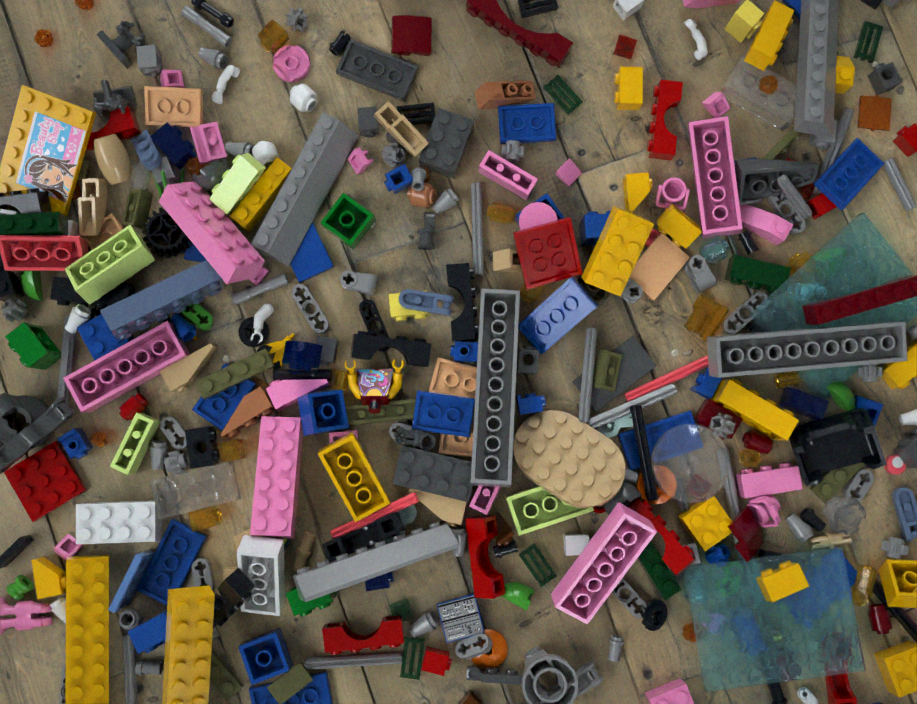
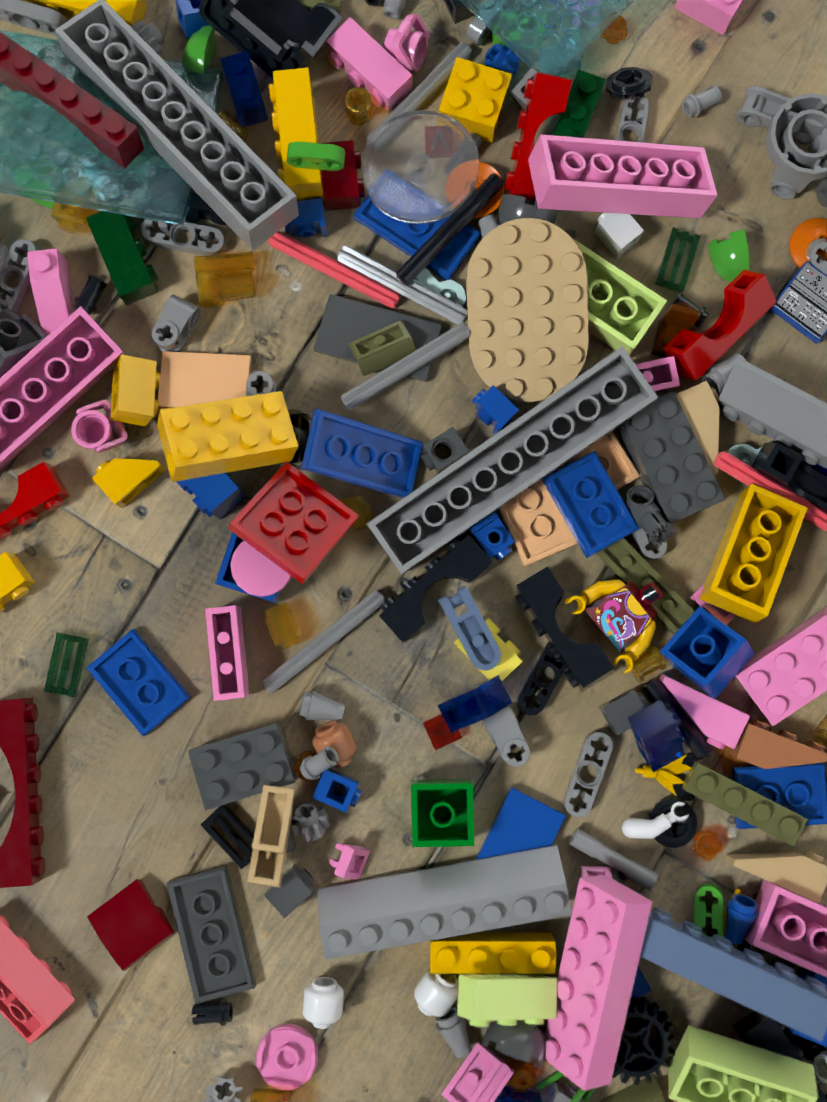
camera: 125 degrees left, 0 degrees up
dark grey connector [417,212,435,250] -> none
nougat slope [474,81,536,109] -> none
tan slope [493,248,522,273] -> none
light grey gear [501,140,524,163] -> none
bright pink slope [555,158,582,187] -> none
clear light blue head [699,236,730,264] -> none
light grey gear [709,413,736,438] -> none
dark red slope [728,506,764,562] -> none
dark red brick [742,429,773,454] -> none
none -> bright green beam [286,142,345,171]
none -> clear red tile [423,710,462,750]
none -> clear blue brick [437,675,513,733]
none -> clear orange plate [692,830,723,861]

